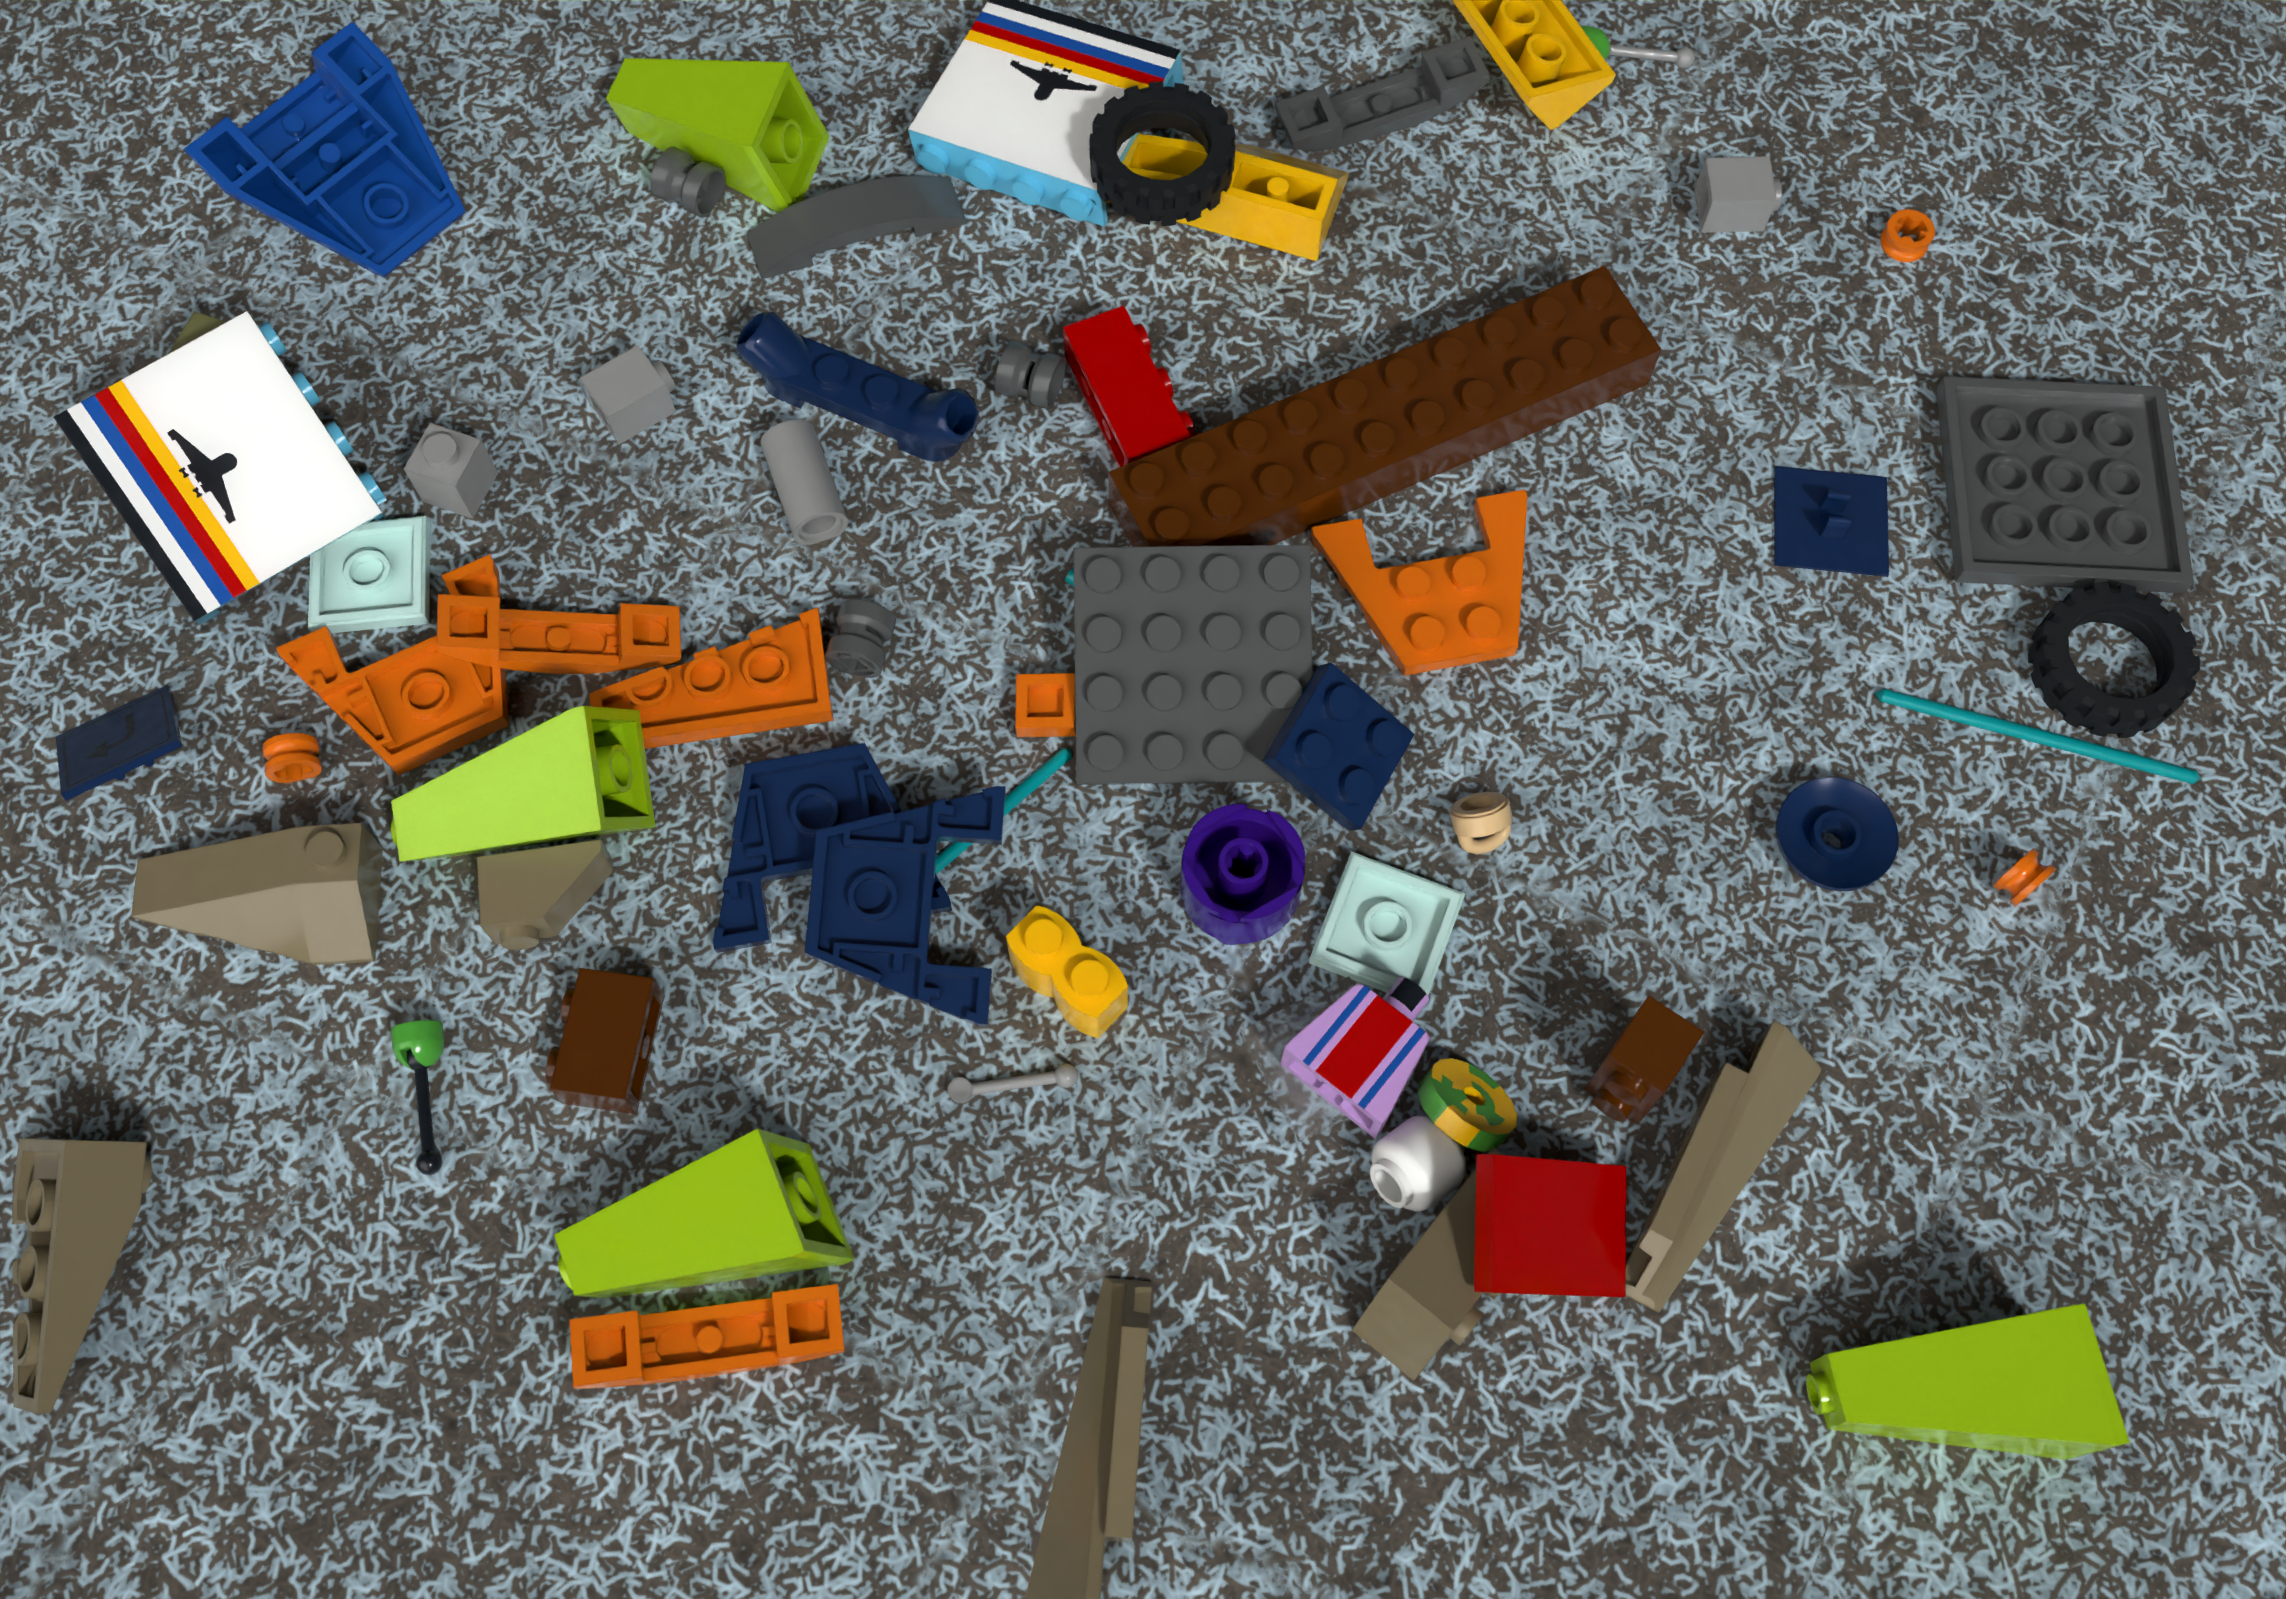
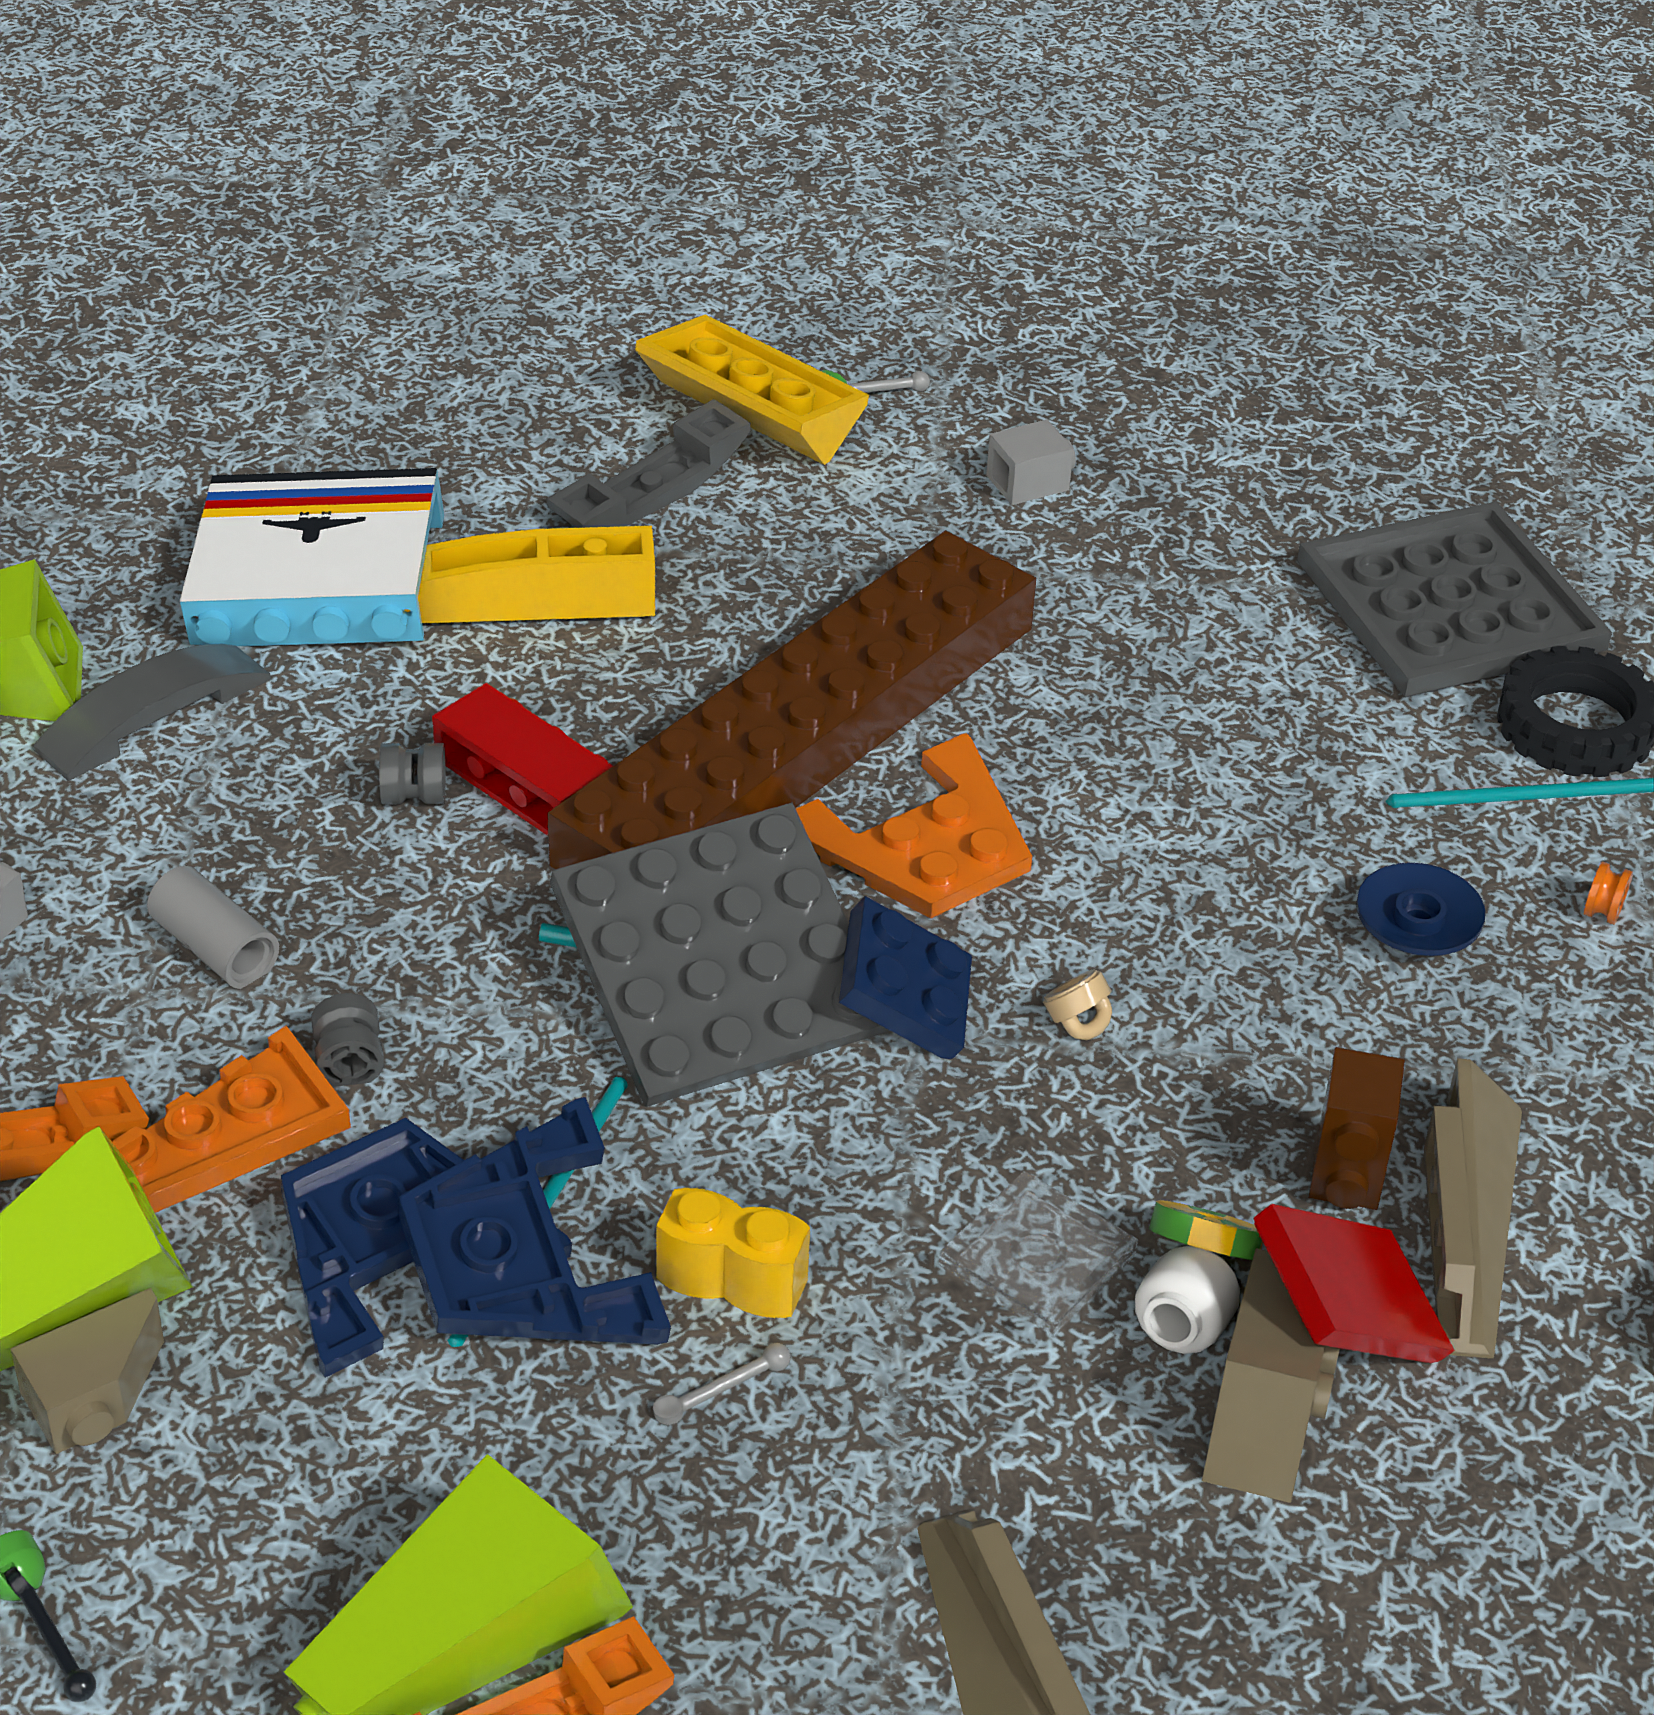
camera: 25 degrees left, 25 degrees down
reddish brown brick [546,968,665,1114] -> none
dark blue plate [736,312,979,462] -> none
orange plate [1015,673,1076,737] -> none
black tyre [1089,82,1235,226] -> none
dark purple brick [1180,804,1305,945] -> none
torso [1280,977,1430,1139] -> none
light aqua tile [1309,851,1465,995] -> none
dark blue piece [1774,466,1889,577] -> none
orange bush [1880,209,1935,262] -> none

